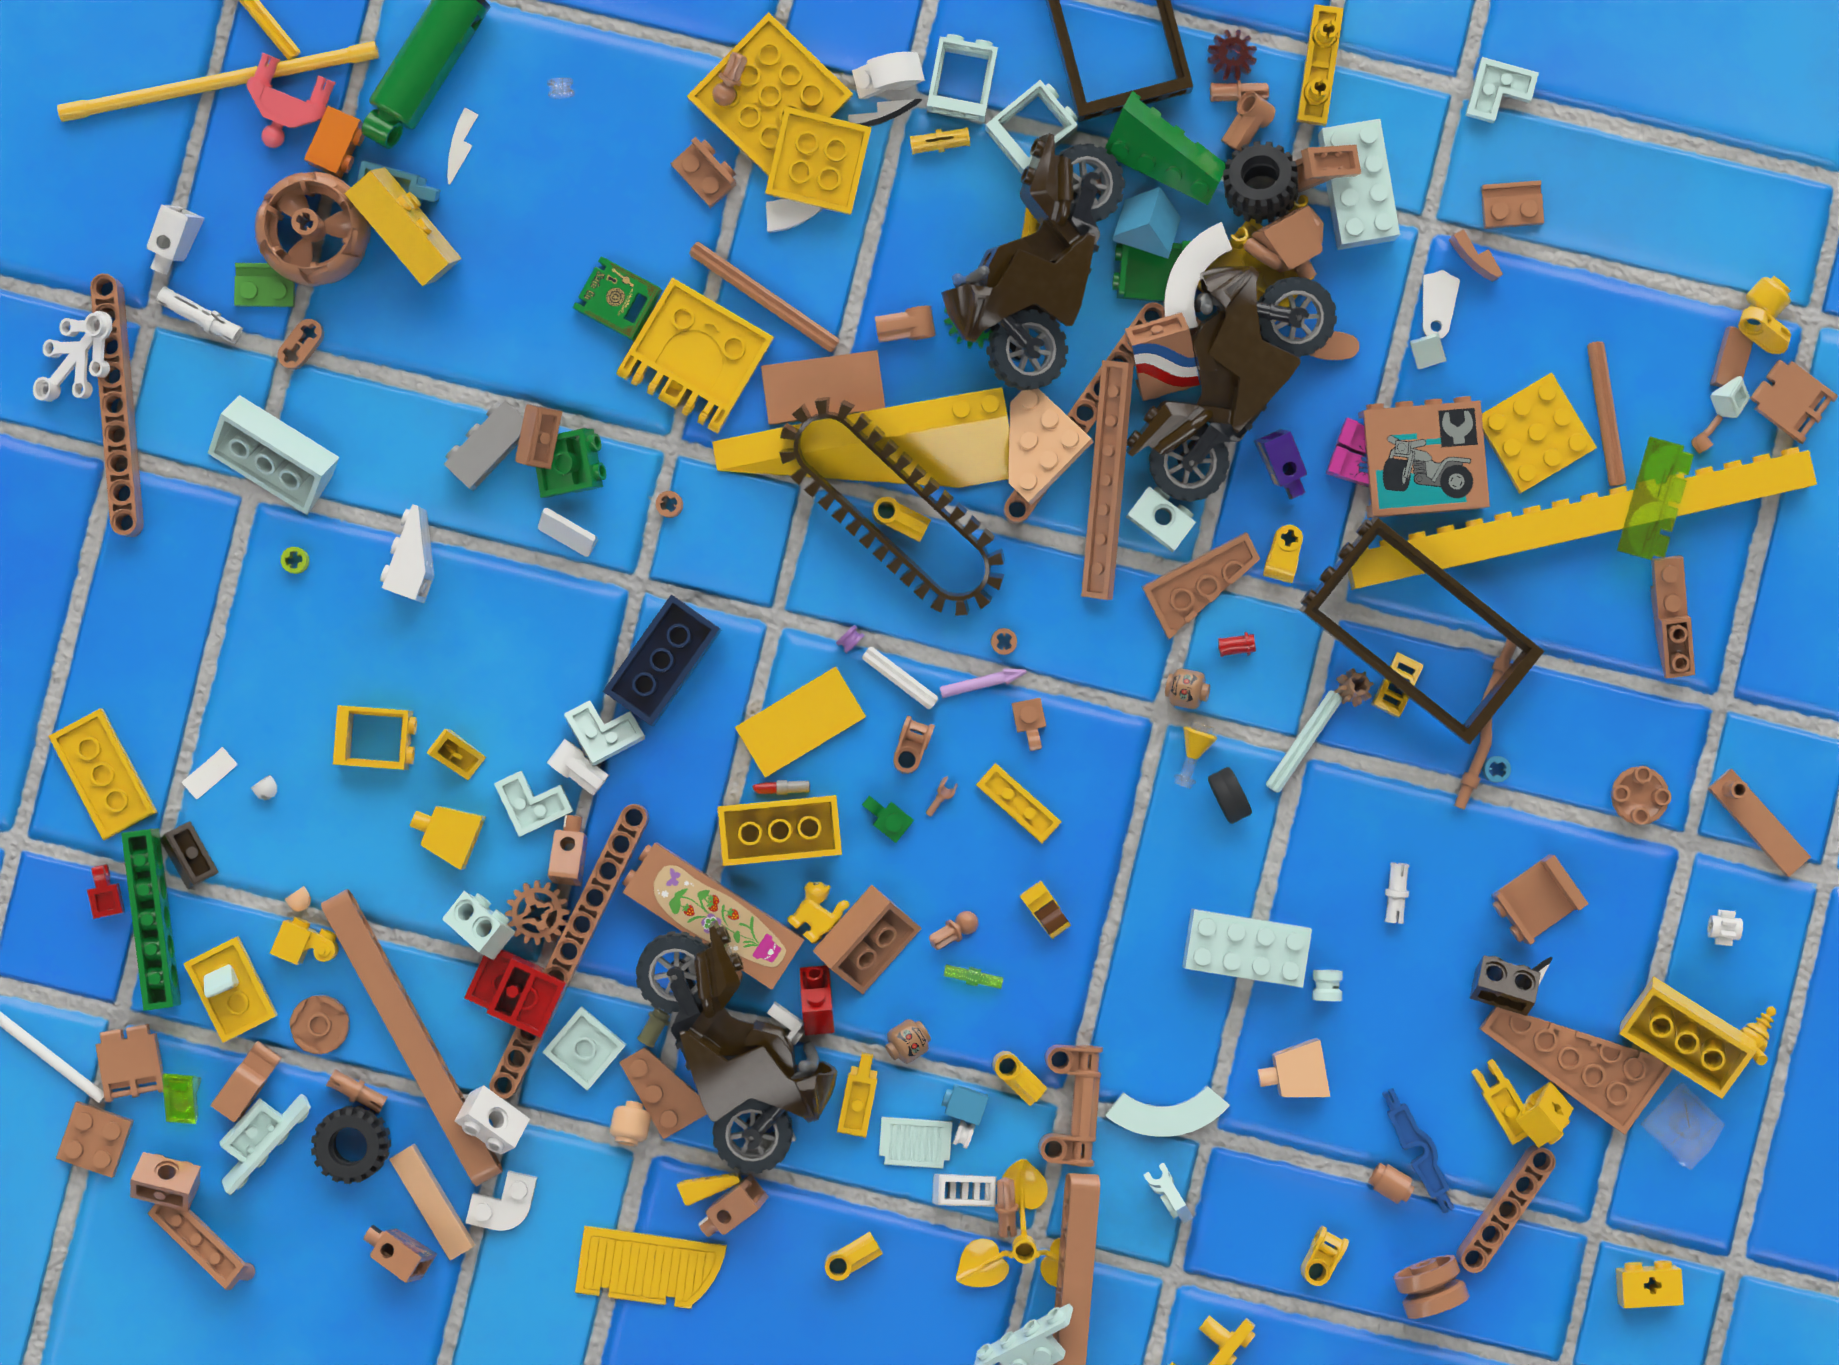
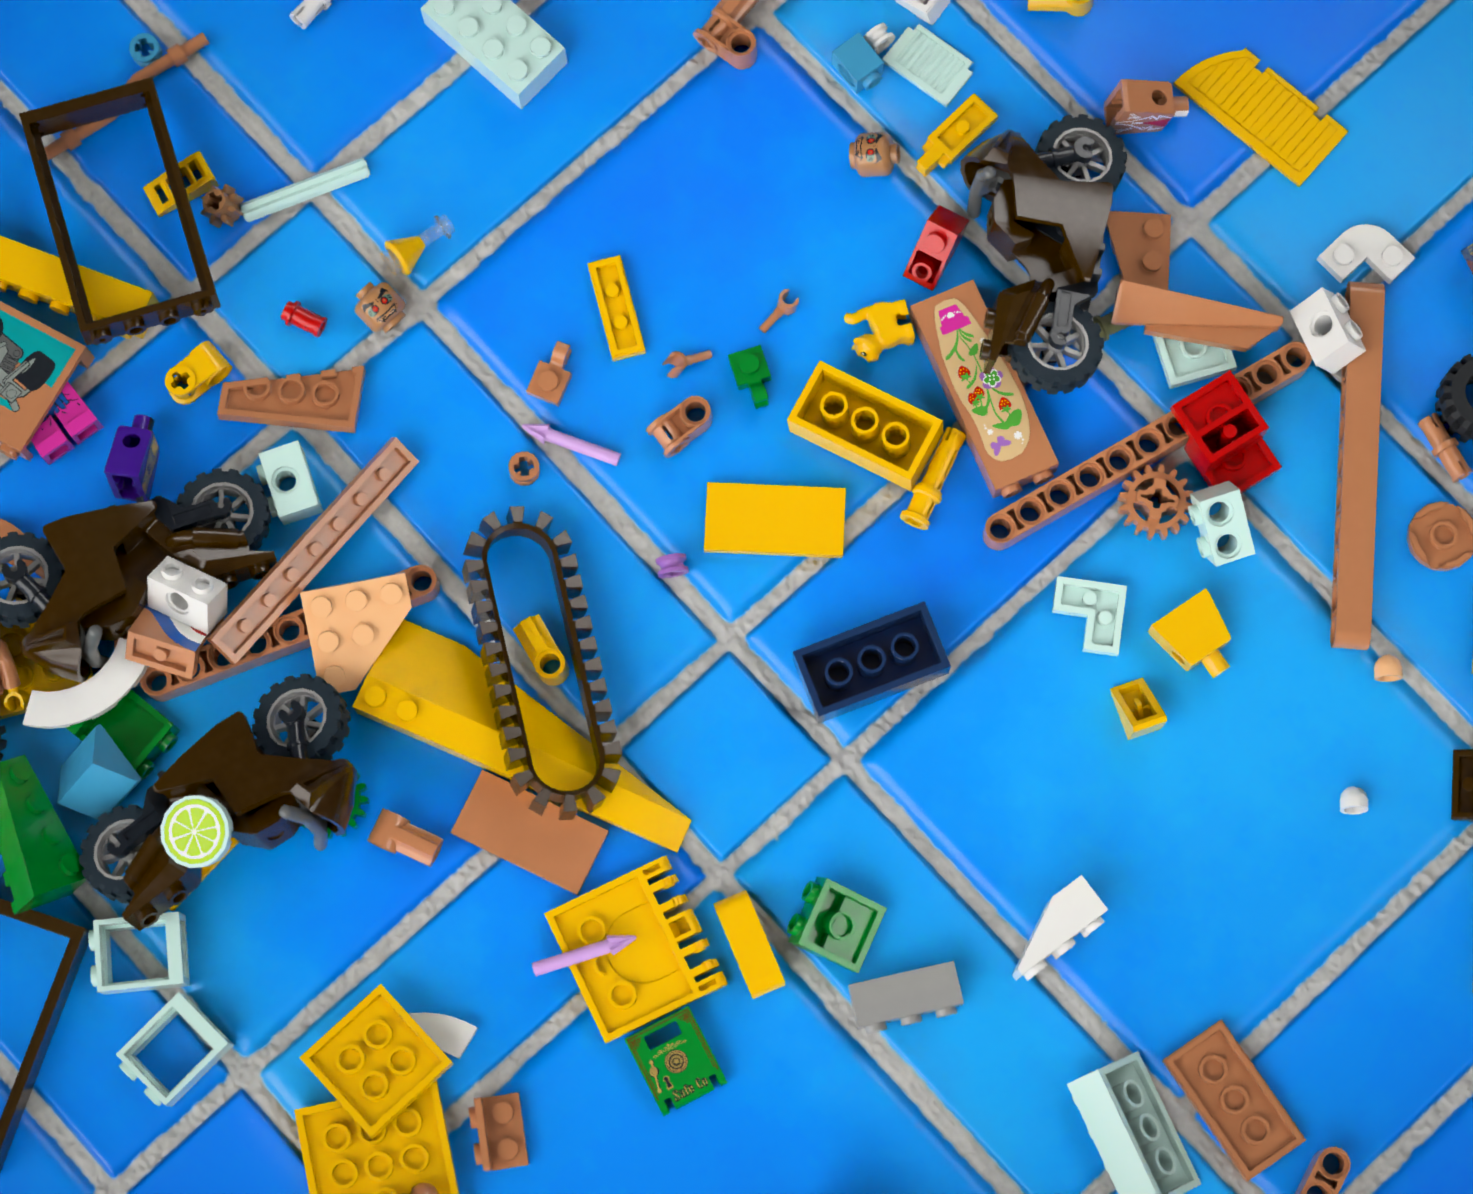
camera: 140 degrees left, 10 degrees down
white sticker [182,747,237,799] -> none
yellow brick [269,917,339,965] -> none
lime bush [281,547,310,574] -> none
yellow window [333,705,417,770] -> none
light nougat slope [389,1143,476,1260] -> none
nougat slope [515,404,562,469] -> none
white slope [538,508,598,557] -> none
white piece [547,739,609,795] -> none
nougat torso [548,815,587,887] -> none
light aqua plate [564,700,645,766] -> none
light nougat head [609,1101,651,1147] -> none
nougat bush [656,491,683,518] -> none
yellow slope [676,1173,742,1206] -> none
nougat axle [689,242,839,352] -> none
light grey piece [752,780,810,795] -> none
white bracket [767,1001,805,1046] -> none
nougat slope [813,885,922,994] -> none
white sticker [848,99,922,127] -> none
white brick [852,52,925,99] -> none
white axle [862,647,938,709] -> none
yellow pin [910,127,970,155] -> none
nougat axle [929,911,978,950] -> none
clear neon green bar [943,964,1003,989] -> none
yellow piece [992,1051,1047,1106] -> none
leg [1019,880,1071,939] -> none
black tyre [1208,767,1252,824] -> none
none -> white brick [147,556,227,635]
none -> tile [161,795,233,868]
none -> lavender piece [532,935,637,976]
none -> yellow beam [713,890,786,999]
none -> nougat hand [759,289,799,334]
none -> yellow pin [900,427,967,530]
none -> nougat wedge [1111,280,1284,352]
none -> nougat tile [1161,1019,1306,1182]

